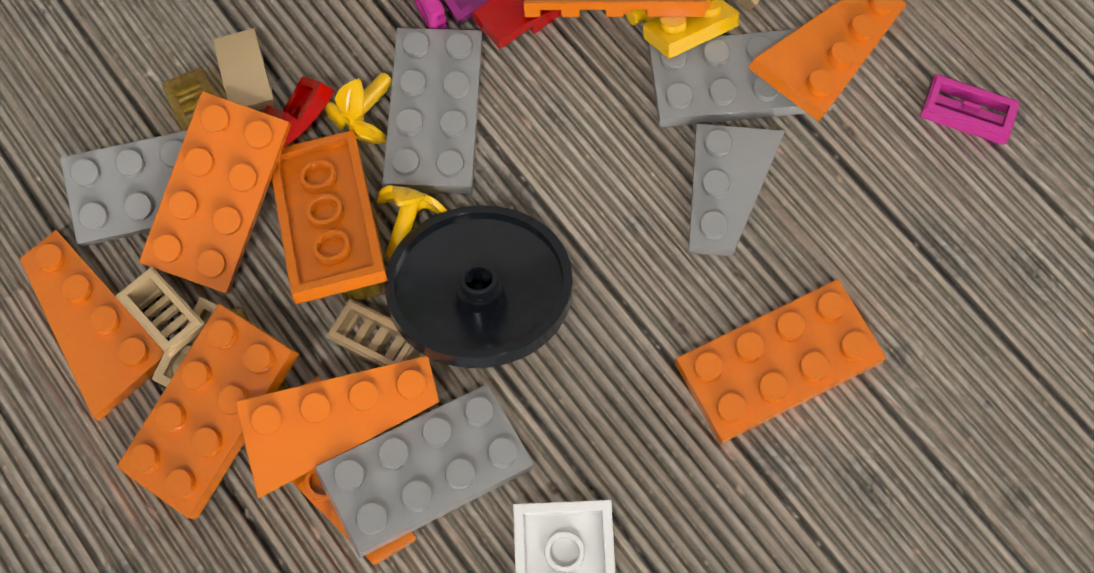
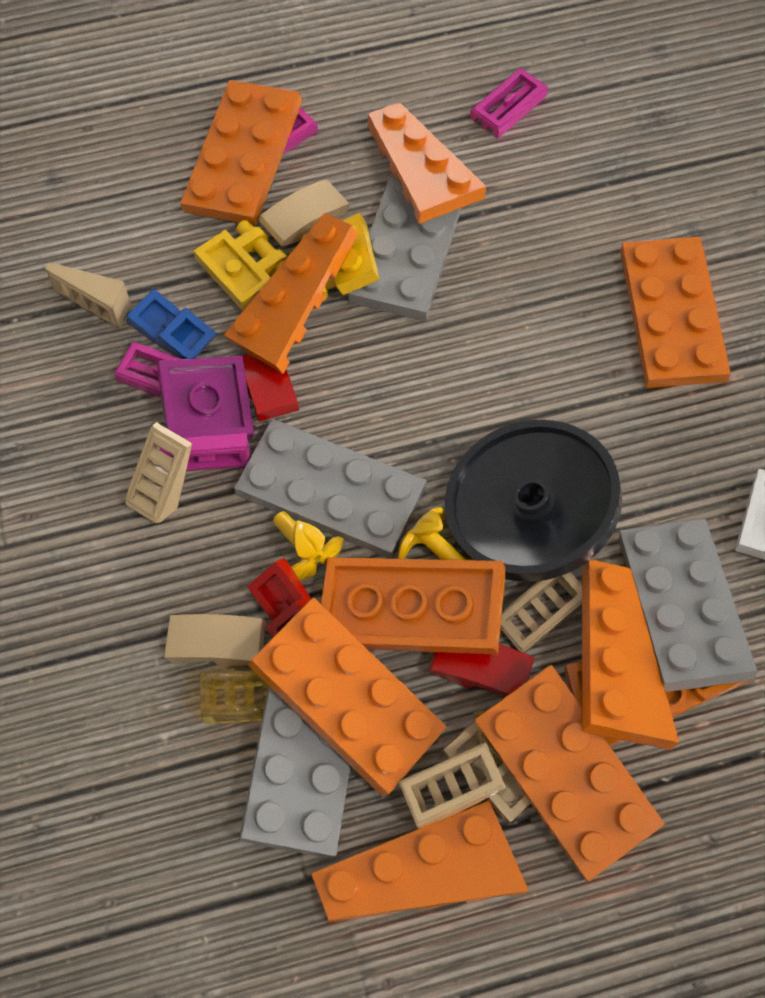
camera: 70 degrees left, 5 degrees down
light grey wing [688,124,785,256] -> none
none -> red slope [428,644,535,698]

